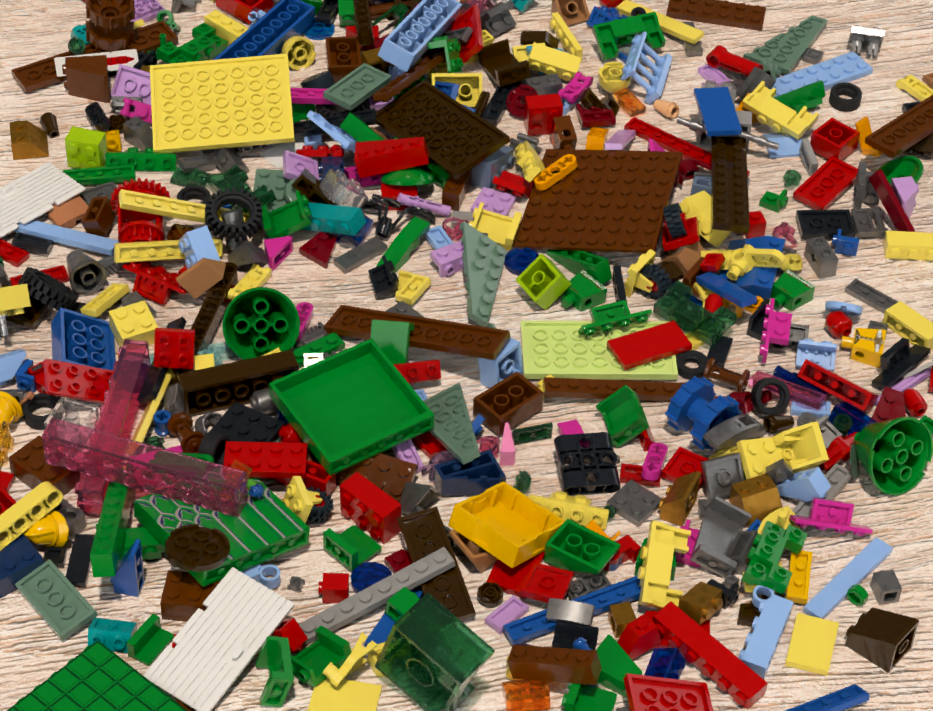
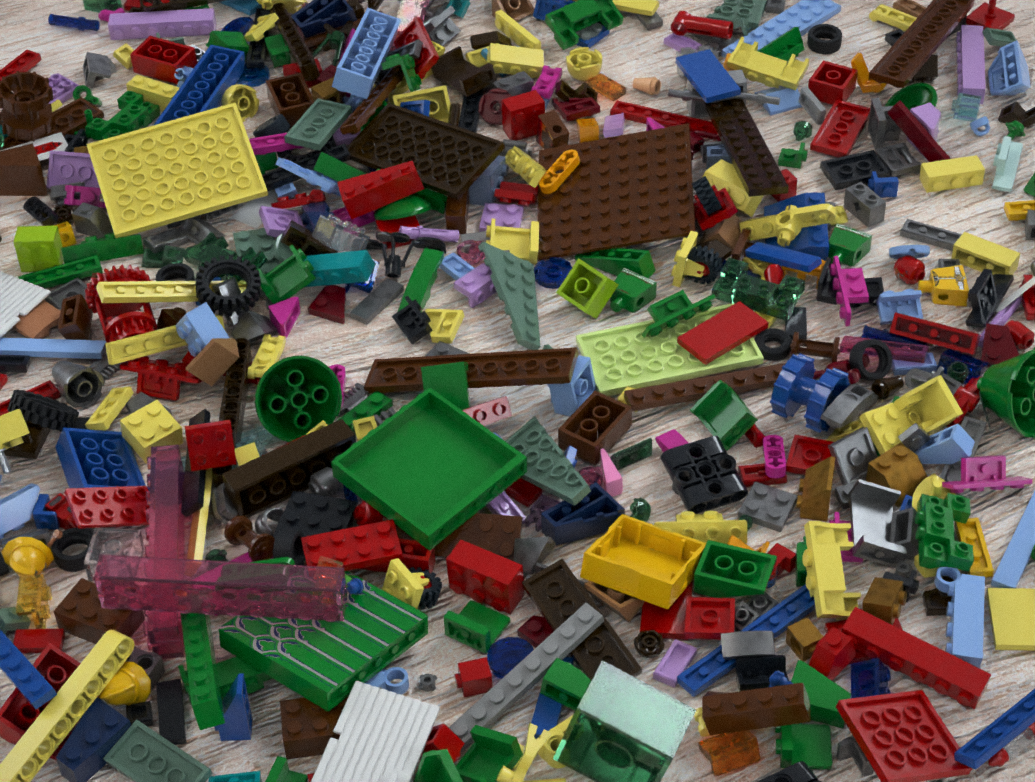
camera: 10 degrees left, 0 degrees up
blue bush [153,410,171,437] -> none
dark brown tile [165,524,230,572] -> none
black tile [612,265,627,302] -> none
light blue fence [621,31,672,105] -> none
red plate [700,253,725,271] -> none
flat silver panel [736,67,776,99] -> none
clear pink piece [772,222,798,245] -> none

